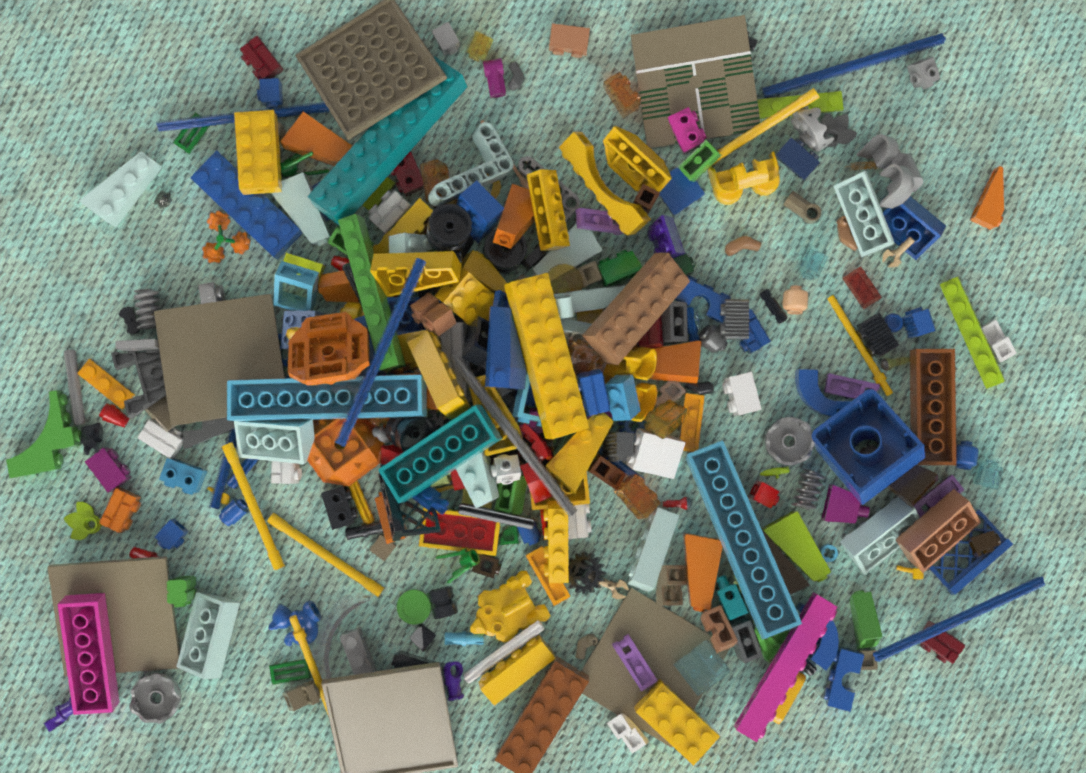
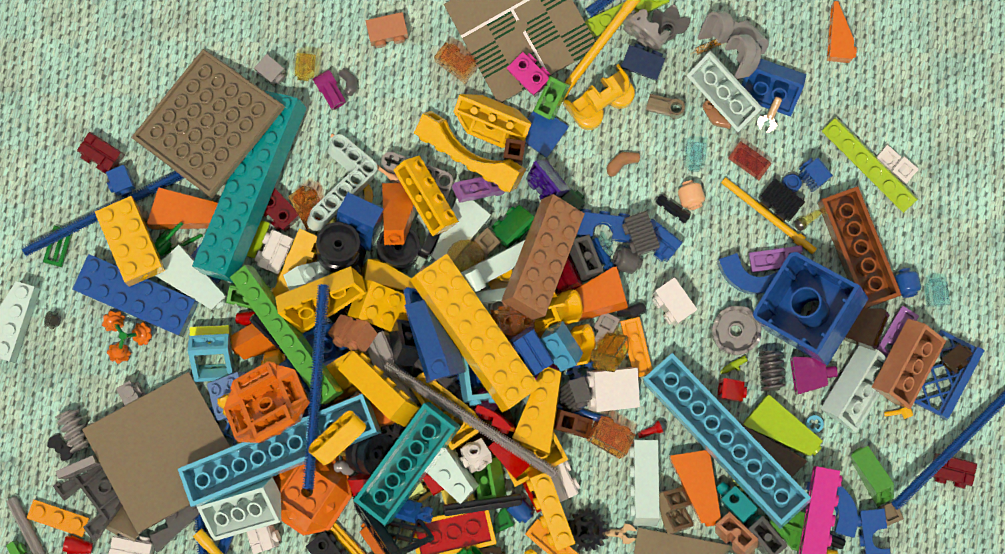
camera: 15 degrees left, 5 degrees down
none -> yellow beam [308,410,366,465]

